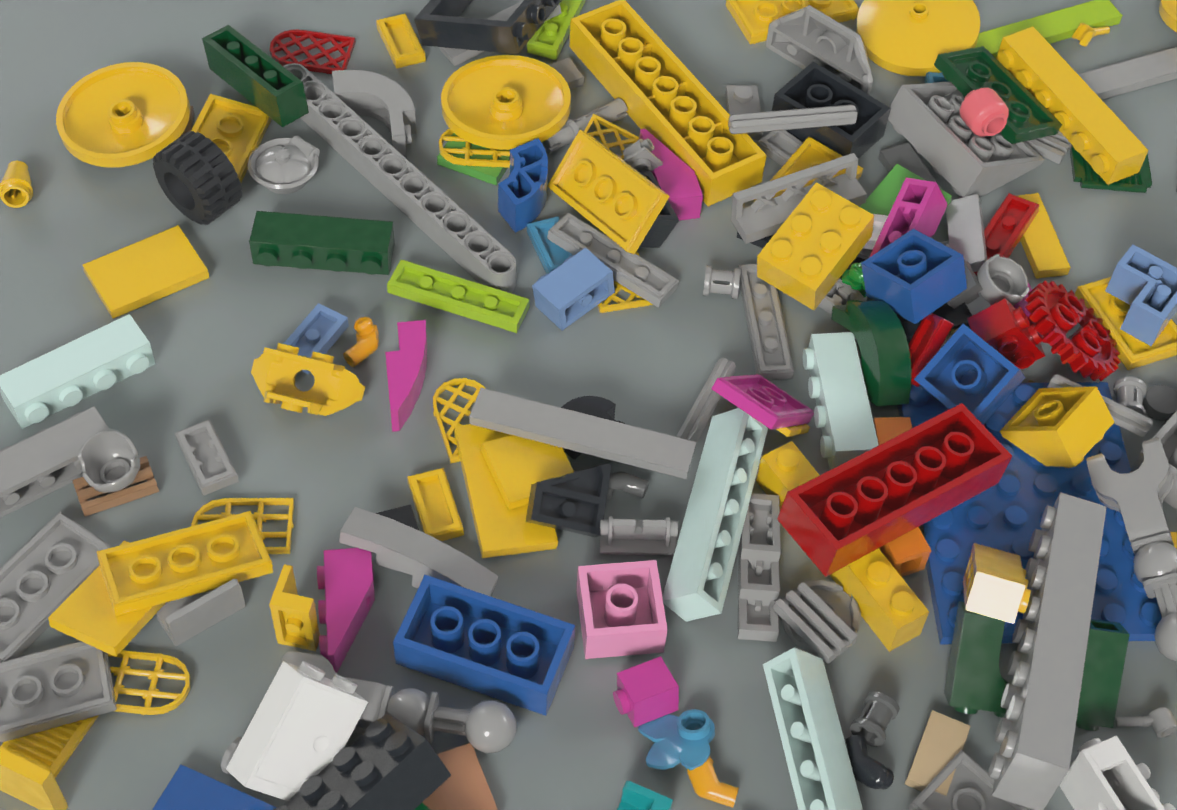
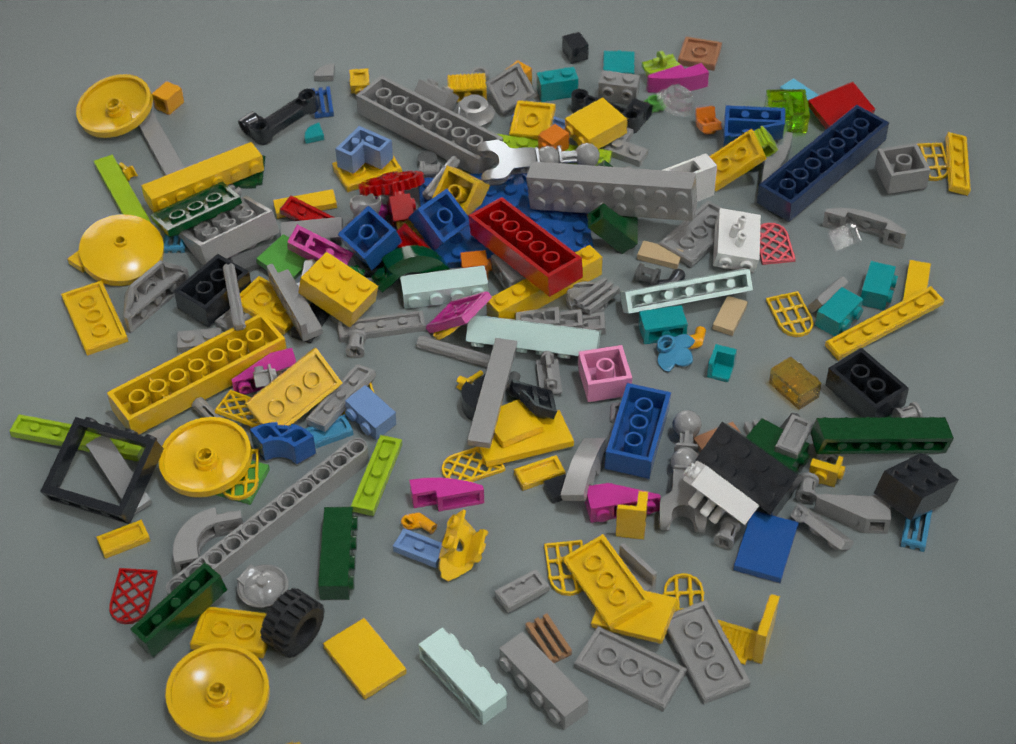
camera: 90 degrees left, 5 degrees down
light grey hair [78,430,140,493] -> none
dark pink brick [613,656,679,728] -> none
coral head [959,88,1009,137] -> none
brick [963,543,1031,624] -> none
none -> yellow hand [456,370,483,390]
none -> teal brick [638,305,688,345]

